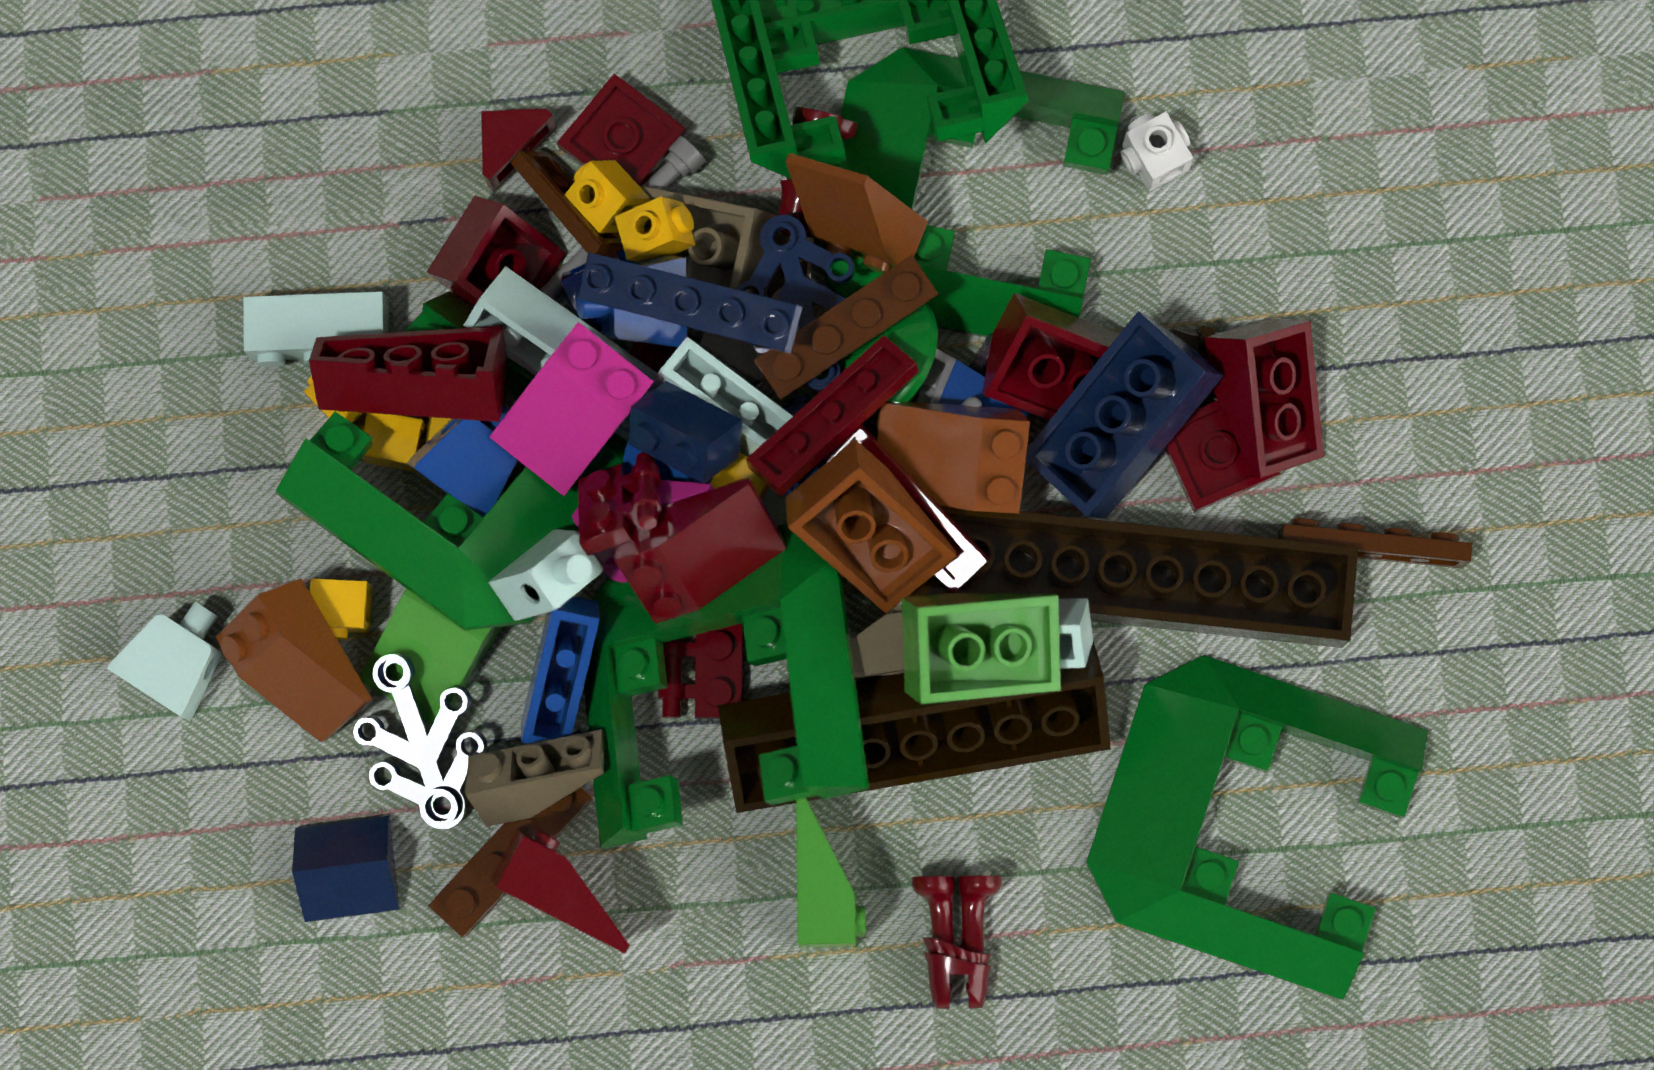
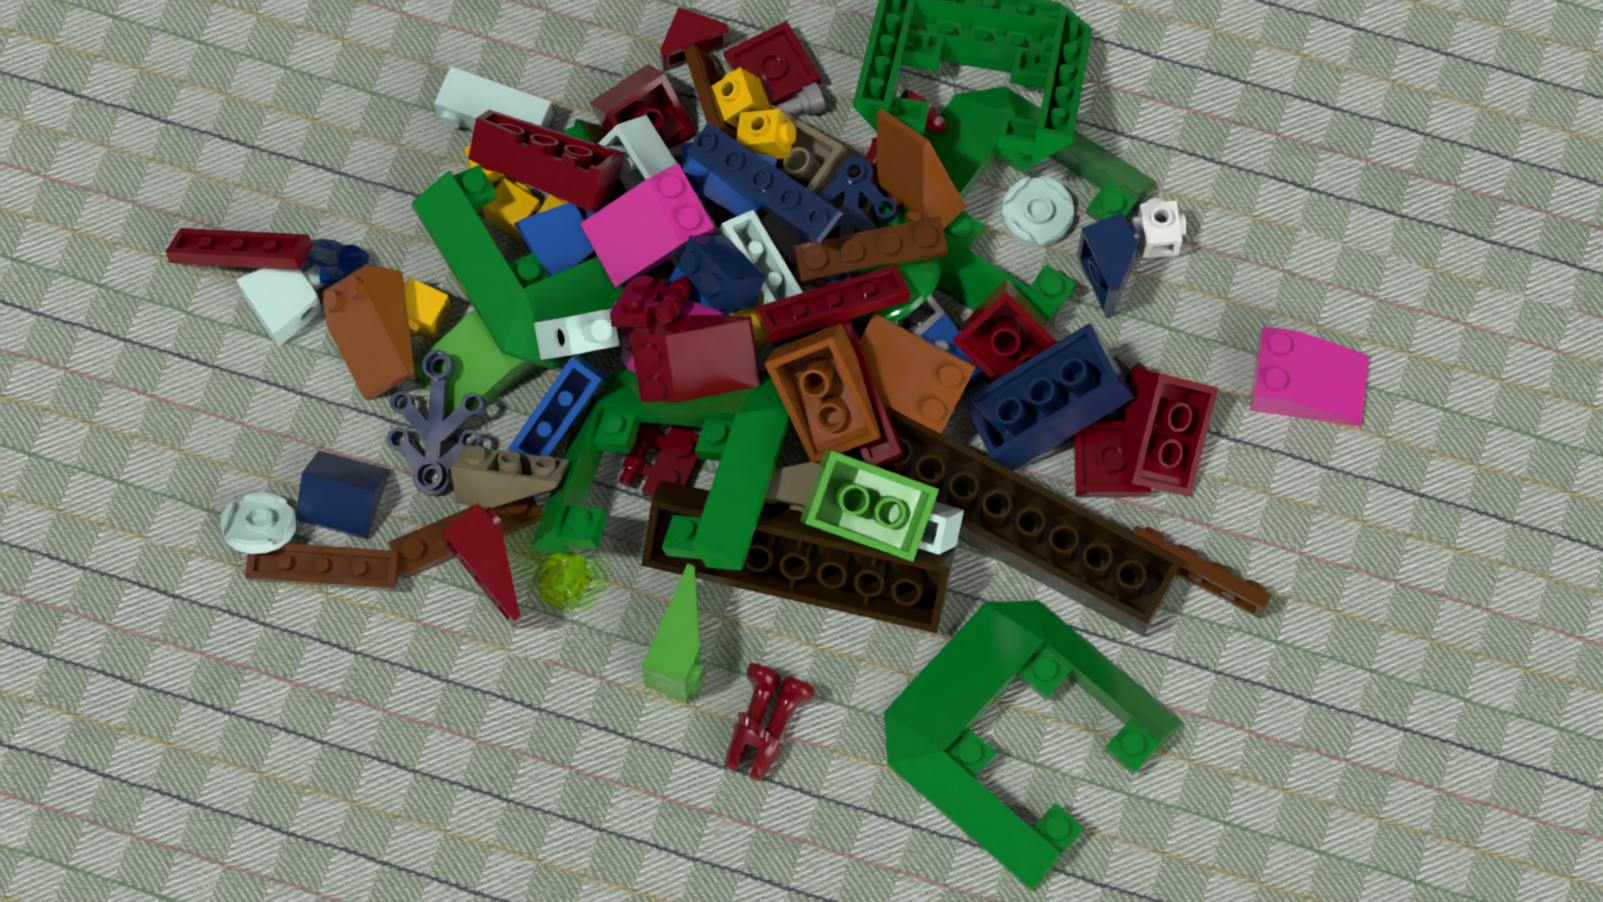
camera: 20 degrees right, 10 degrees down
none -> dark red plate [165,228,313,270]
none -> light aqua tile [220,492,296,554]
none -> reddish brown plate [245,543,400,591]
none -> clear blue plate [304,239,369,284]
none -> clear neon green head [536,551,593,610]
none -> light aqua tile [1001,176,1074,247]
none -> dark blue slope [1077,212,1140,319]
none -> dark pink slope [1250,326,1369,426]

